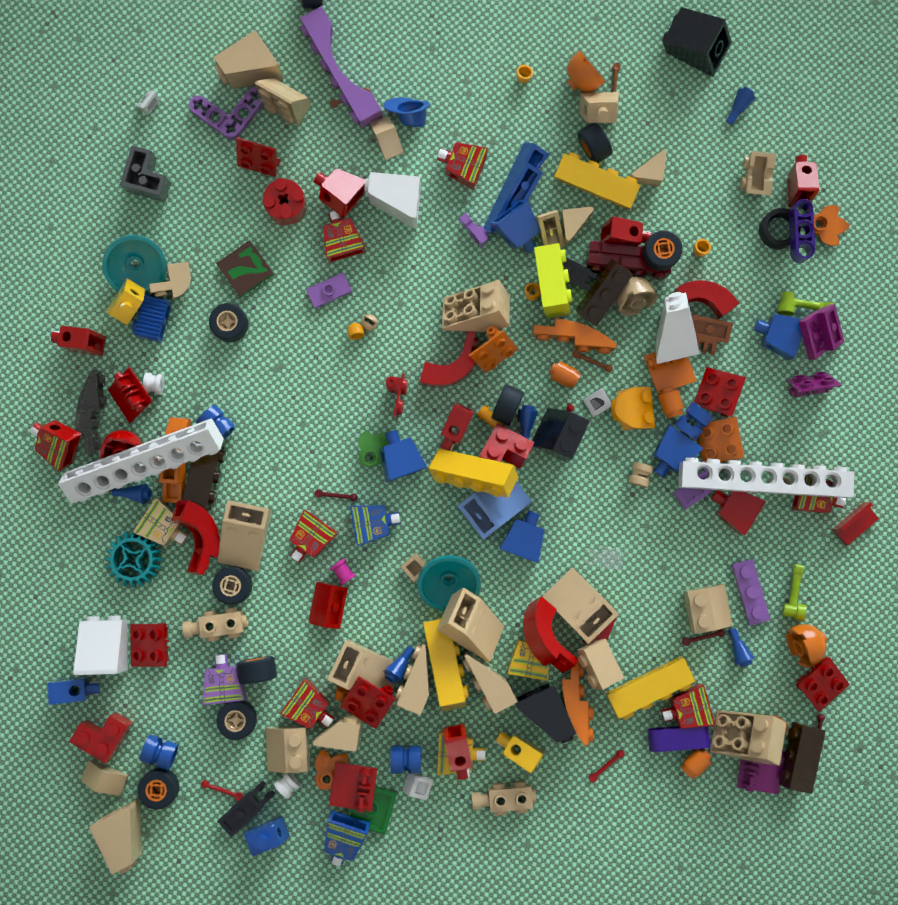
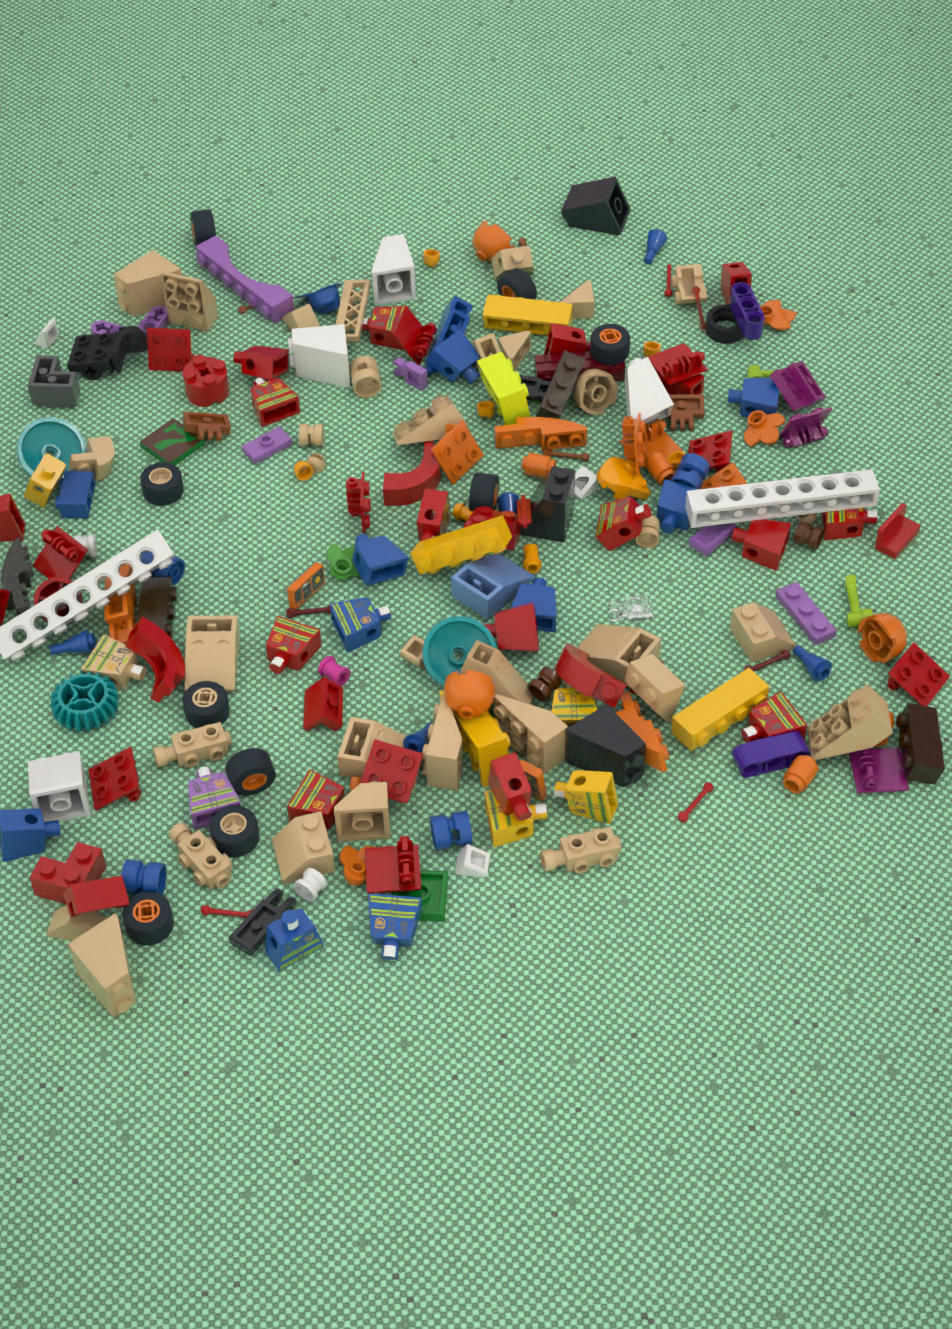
camera: 10 degrees left, 35 degrees down
none -> red hinge [63,876,130,917]
none -> black plate [67,326,148,380]
none -> tan brick [168,822,233,890]
none -> dark orange hinge [182,411,231,441]
none -> tile [287,562,325,610]
none -> tan wheel [299,424,324,446]
none -> tan fence [335,279,371,344]
none -> tan wheel [349,356,382,398]
none -> white slope [371,234,416,306]
none -> red hinge [392,306,437,365]
none -> orange cylinder [443,670,496,719]
none -> red torso [484,602,539,651]
none -> red axle [516,495,532,528]
none -> orange tile [520,759,547,802]
none -> light orange pin [523,544,542,574]
none -> reddish brown wheel [527,667,562,702]
none -> red torso [595,497,652,551]
none -> orange hinge [622,413,647,476]
none -> red hinge [648,343,708,386]
none -> red hinge [664,264,673,297]
none -> light orange hinge [668,451,685,470]
none -> clear red hinge [692,286,706,330]
none -> orange plate [744,410,786,447]
none -> reddish brown wheel [793,521,824,550]

